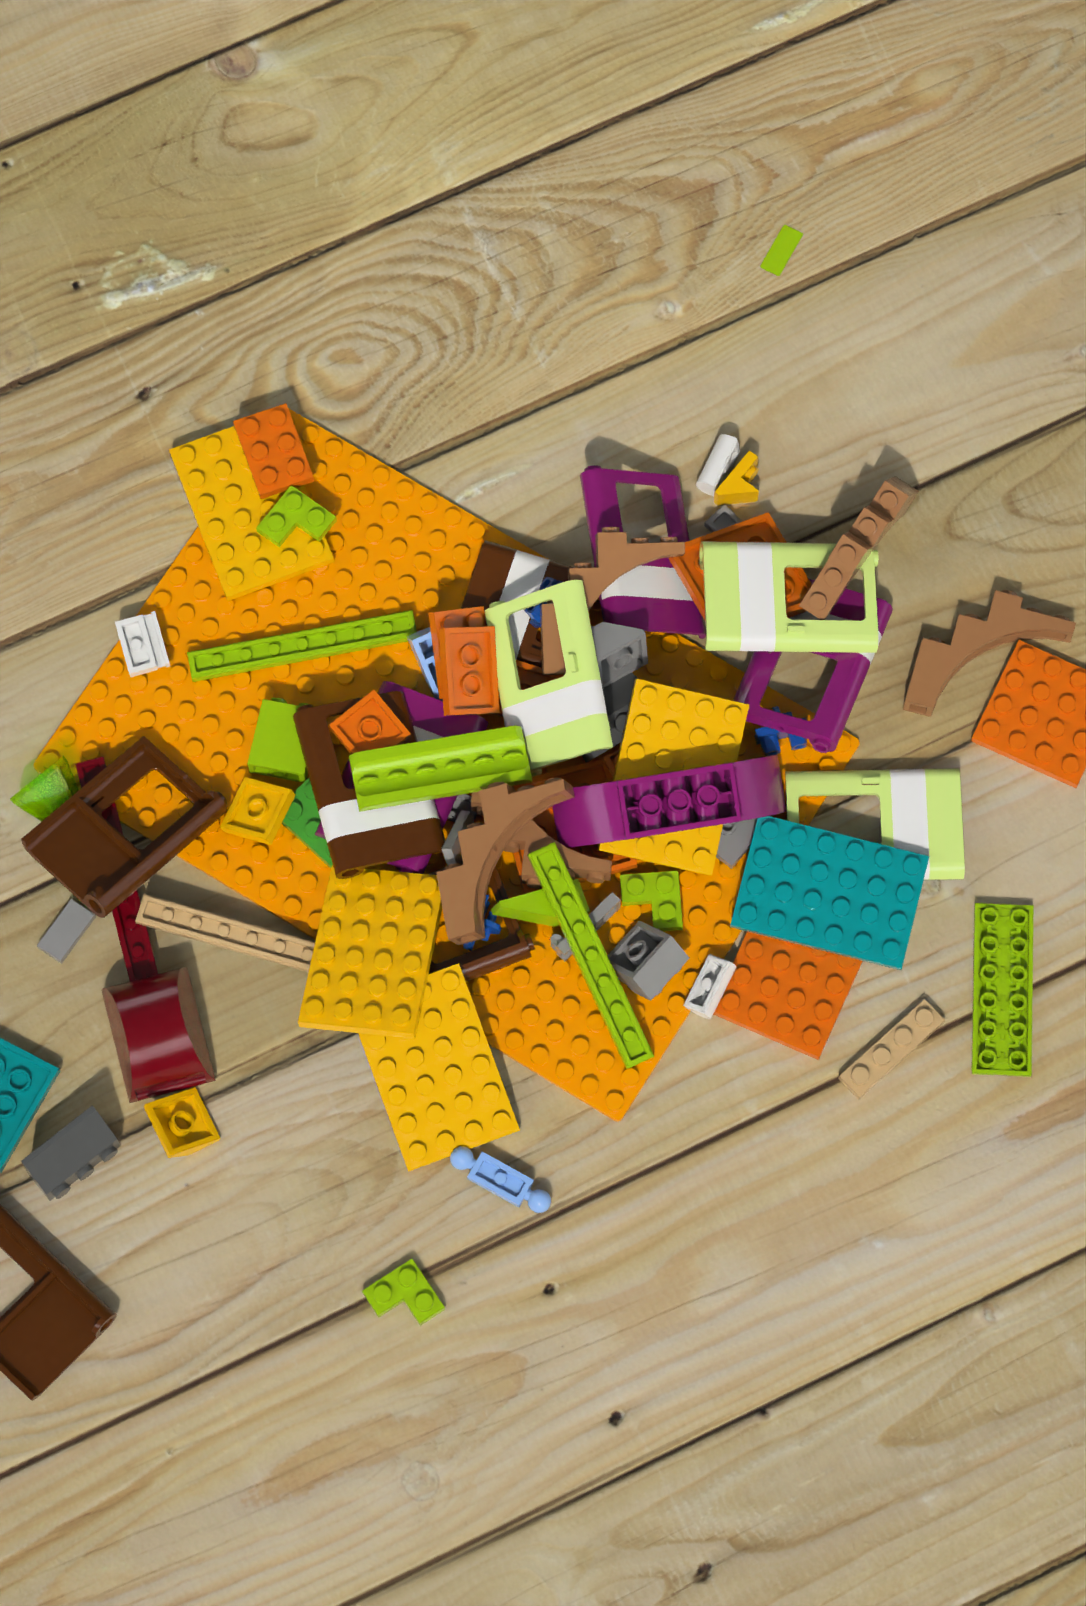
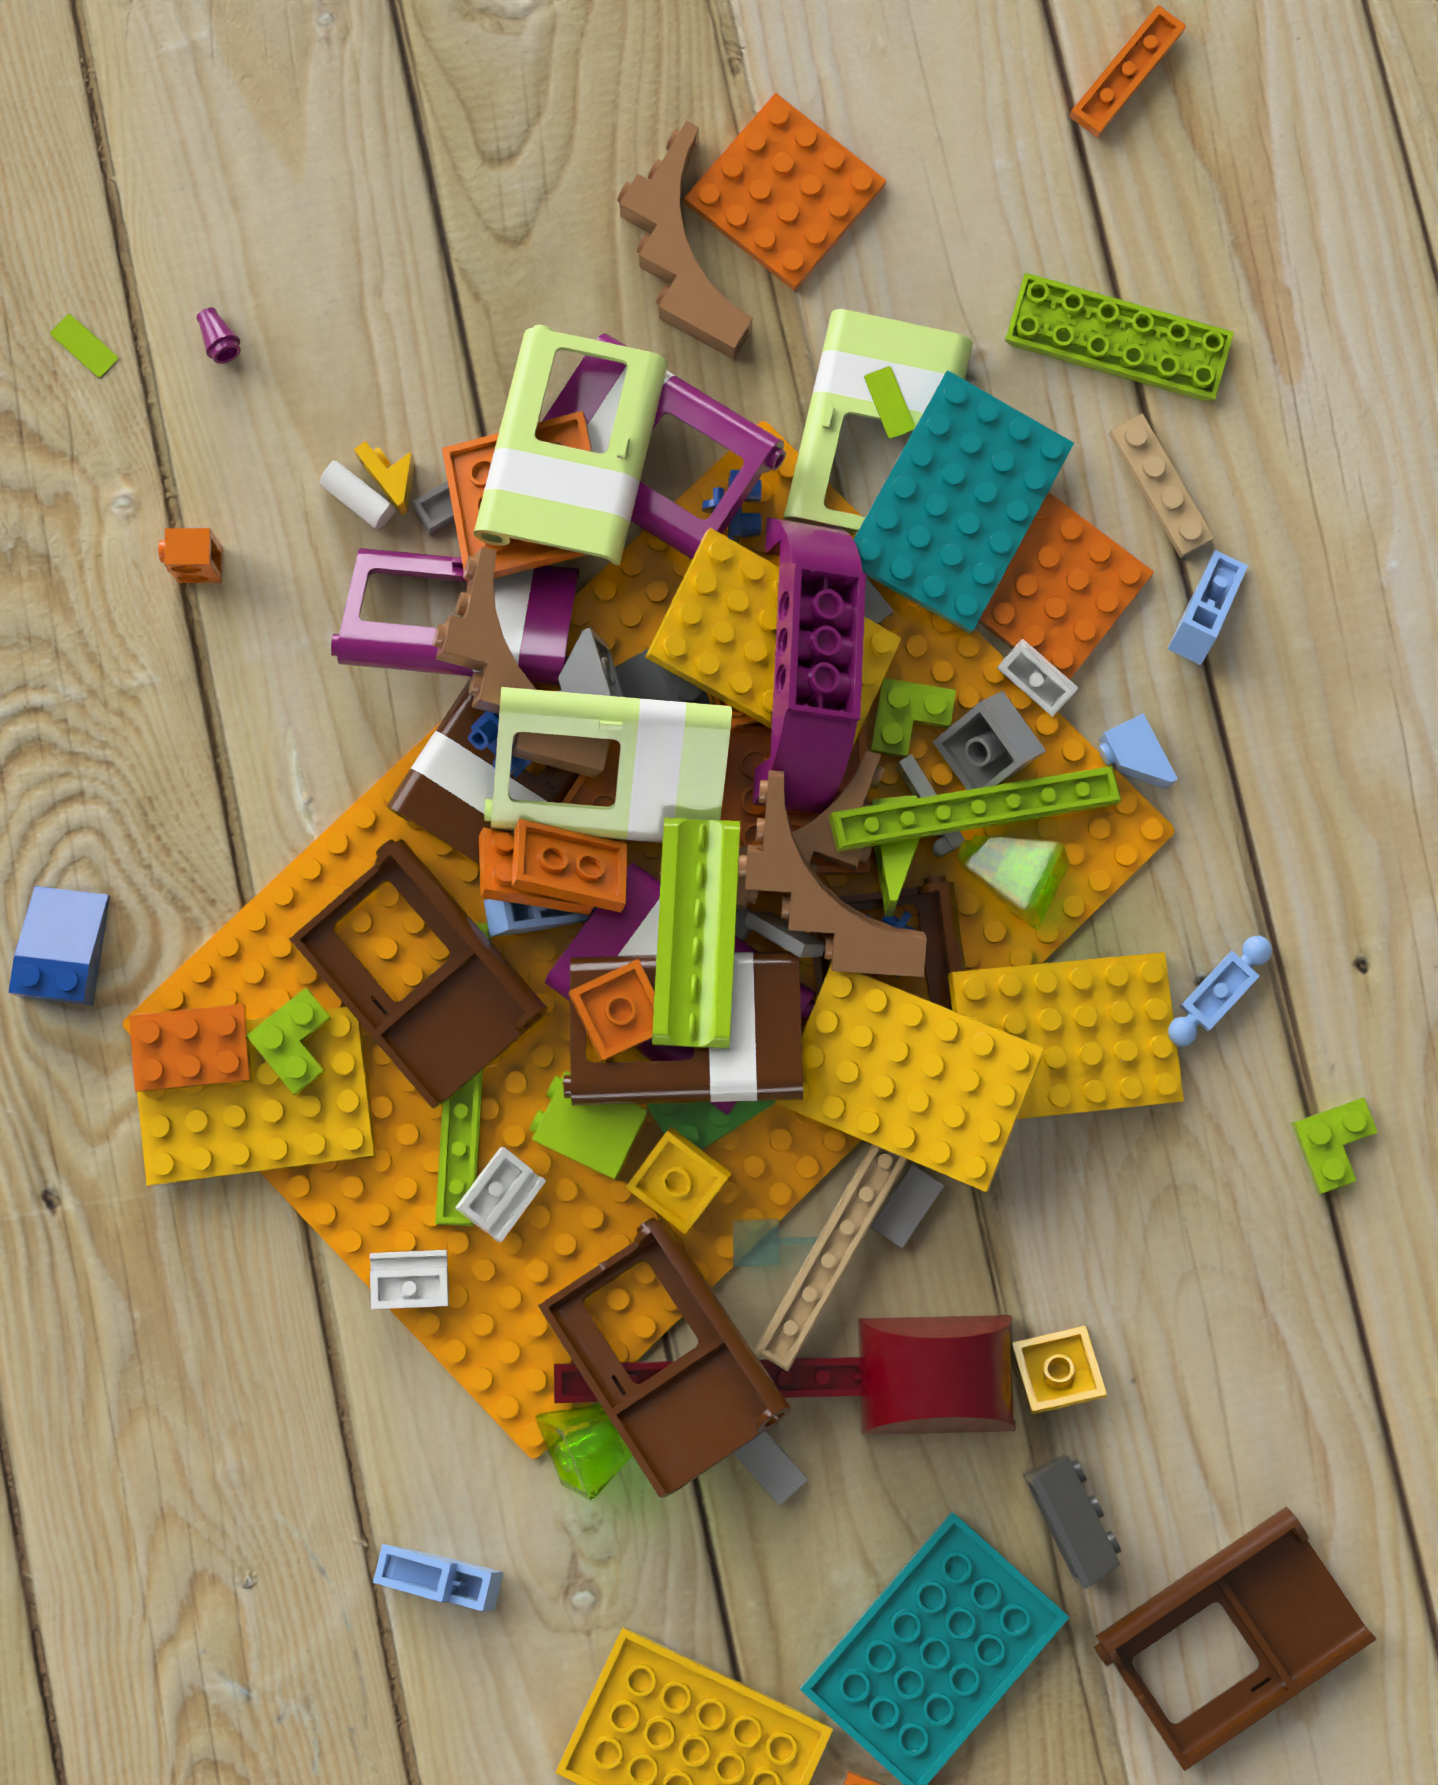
camera: 80 degrees left, 10 degrees up
medium nougat arch [799,476,919,620] -> none
none -> slope [8,886,110,1006]
none -> orange brick [158,528,223,583]
none -> magenta cone [196,307,241,364]
none -> reddish brown piece [289,839,548,1108]
none -> white plate [455,1147,546,1242]
none -> clear light blue piece [733,1219,818,1266]
none -> lime sticker [864,366,915,439]
none -> light grey tile [870,1164,944,1249]
none -> clear neon green slope [958,835,1070,930]
none -> light blue slope [1098,713,1178,789]
none -> light blue slope [1167,550,1248,665]

